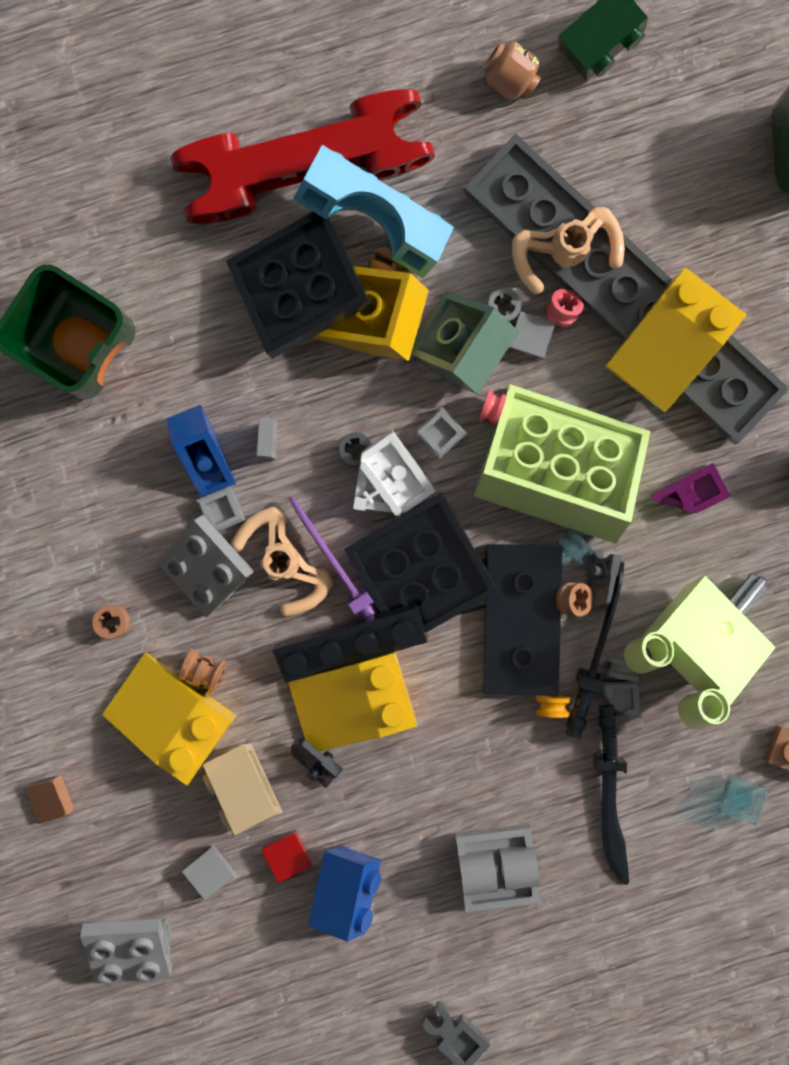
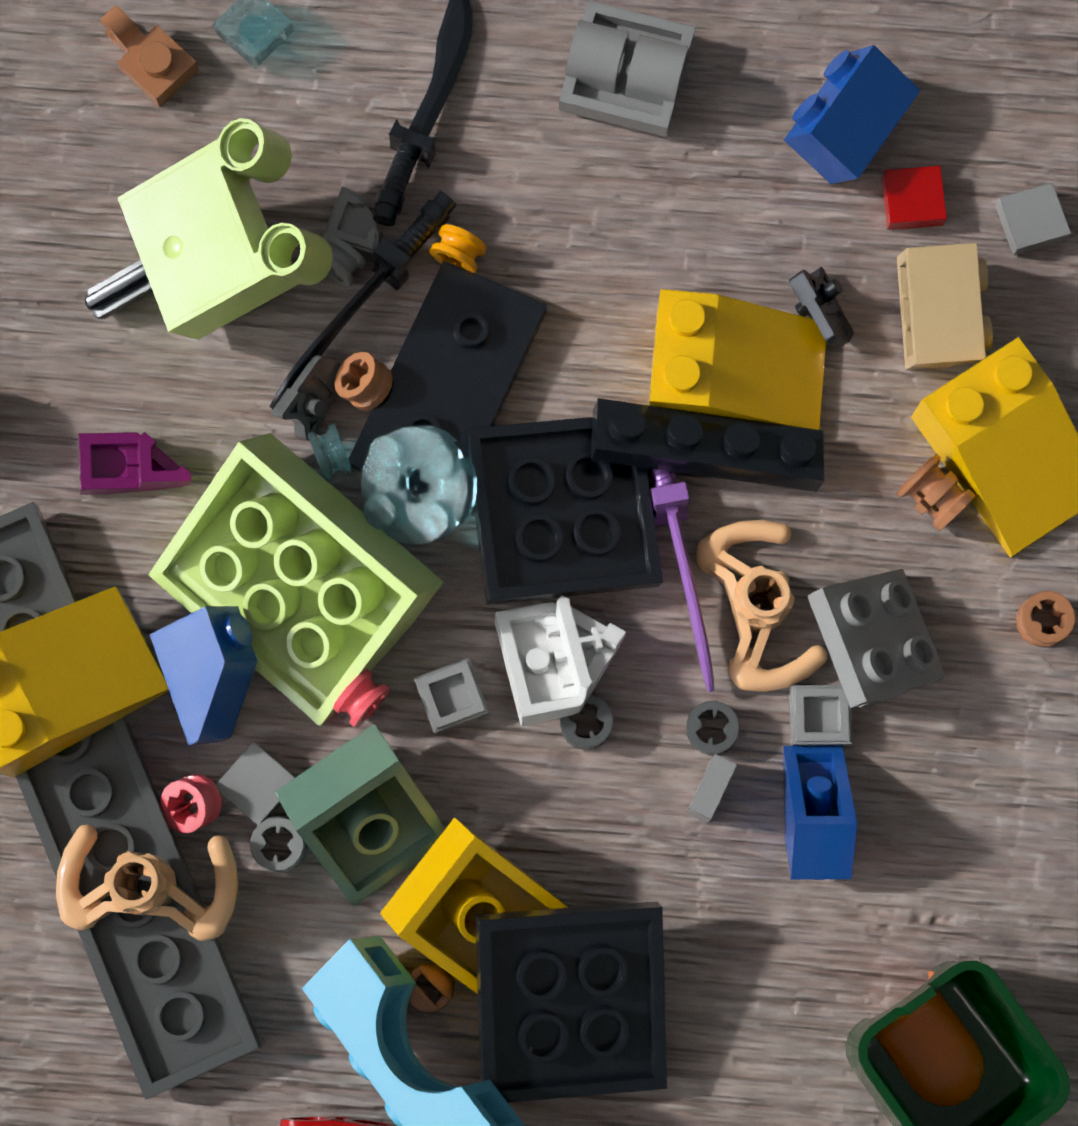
camera: 150 degrees left, 10 degrees down
none -> slope [150,606,258,746]
none -> clear light blue plate [361,425,477,545]
none -> dark grey bush [686,701,739,755]

